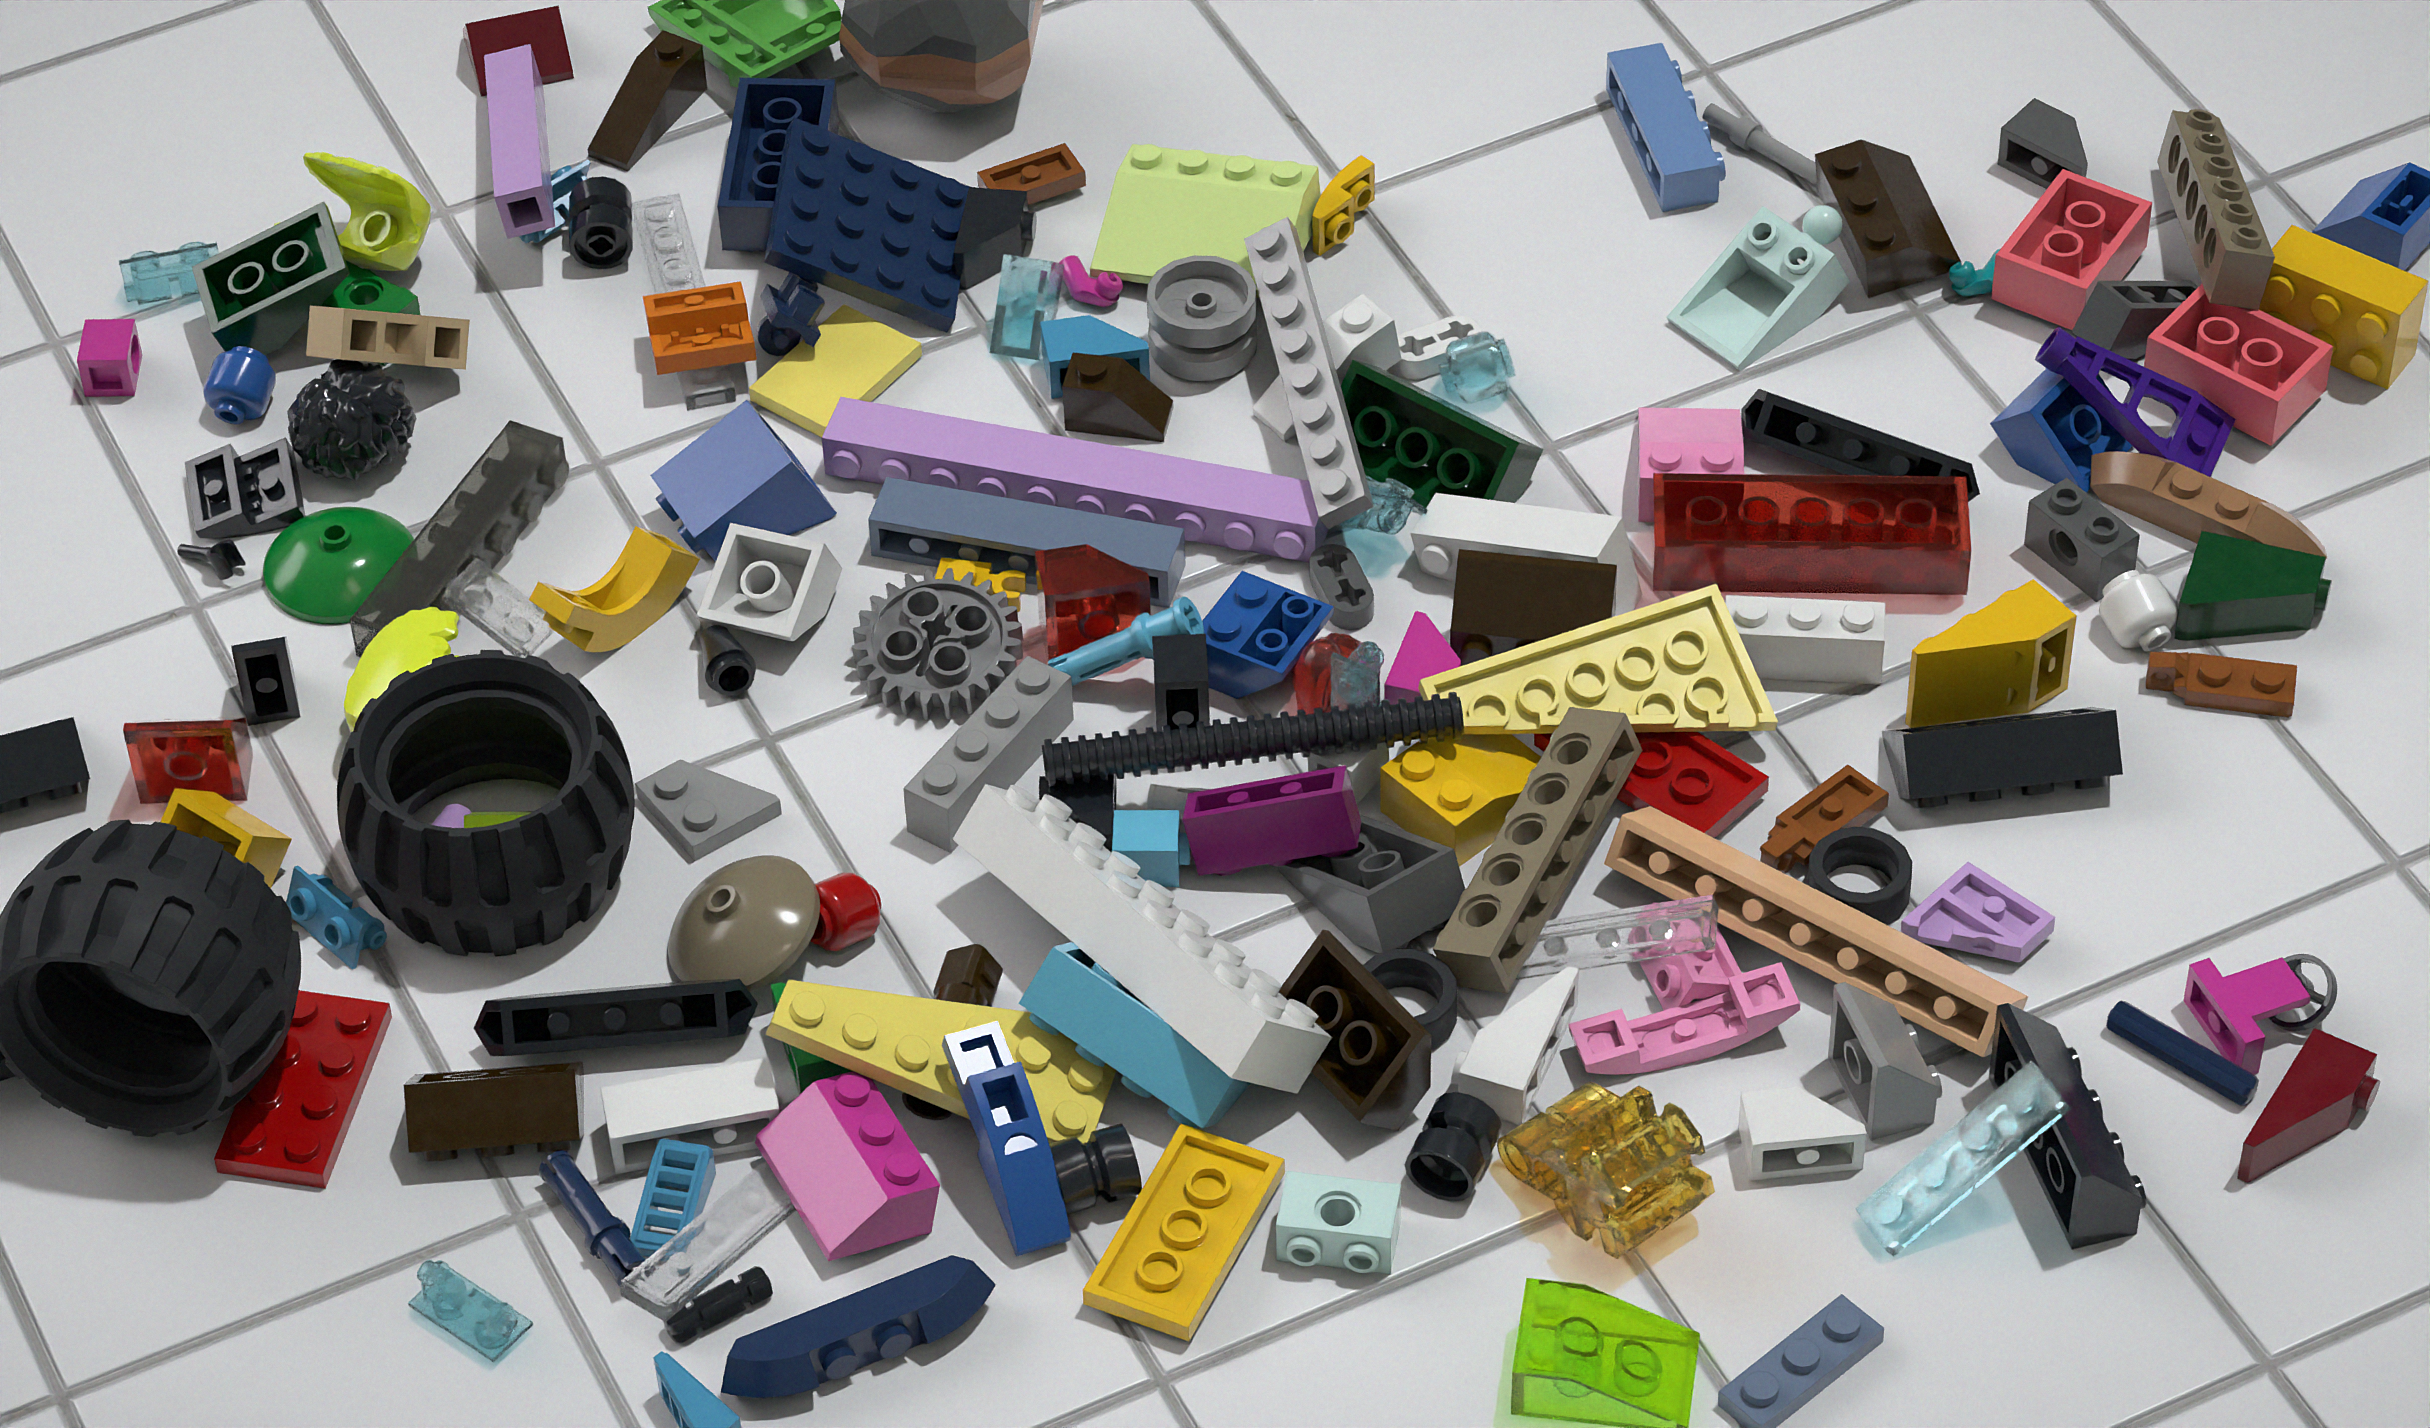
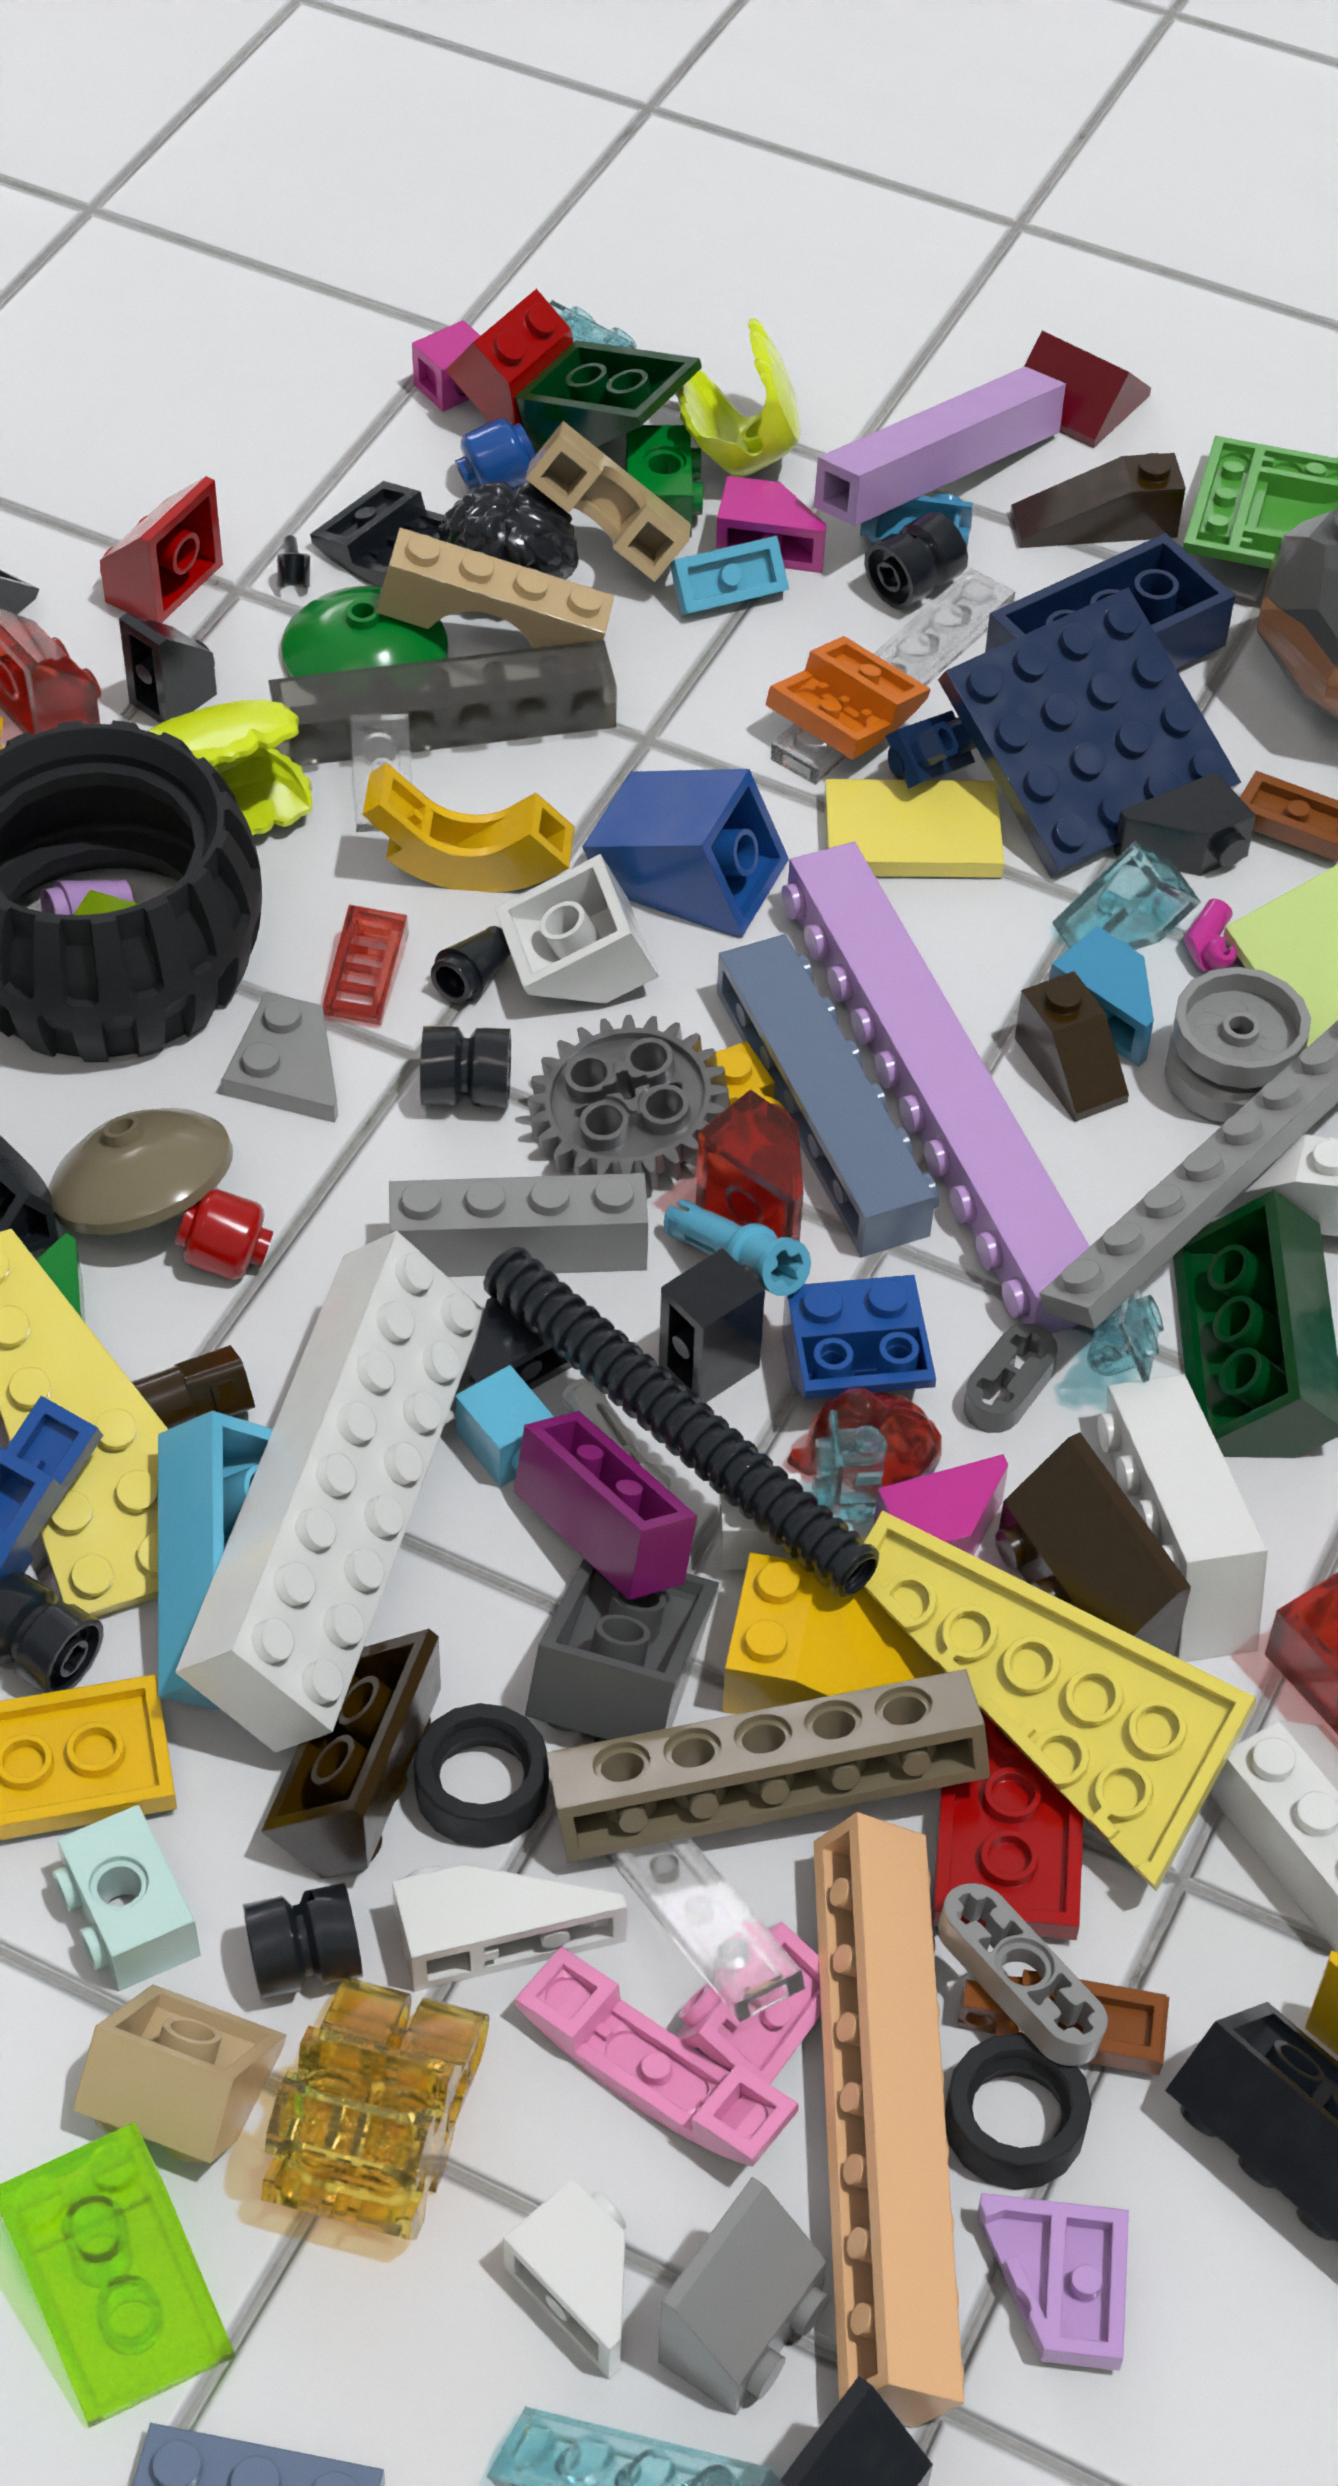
camera: 50 degrees right, 5 degrees up
none -> tan slope [72,1984,287,2164]
none -> red slope [99,476,223,623]
none -> clear red slope [323,905,409,1025]
none -> tan arch [375,528,614,679]
none -> black wheel [420,1026,511,1108]
none -> red slope [445,288,573,428]
none -> medium azure plate [669,536,789,616]
none -> dark pink slope [716,476,826,573]
none -> light grey beam [937,1883,1108,2066]

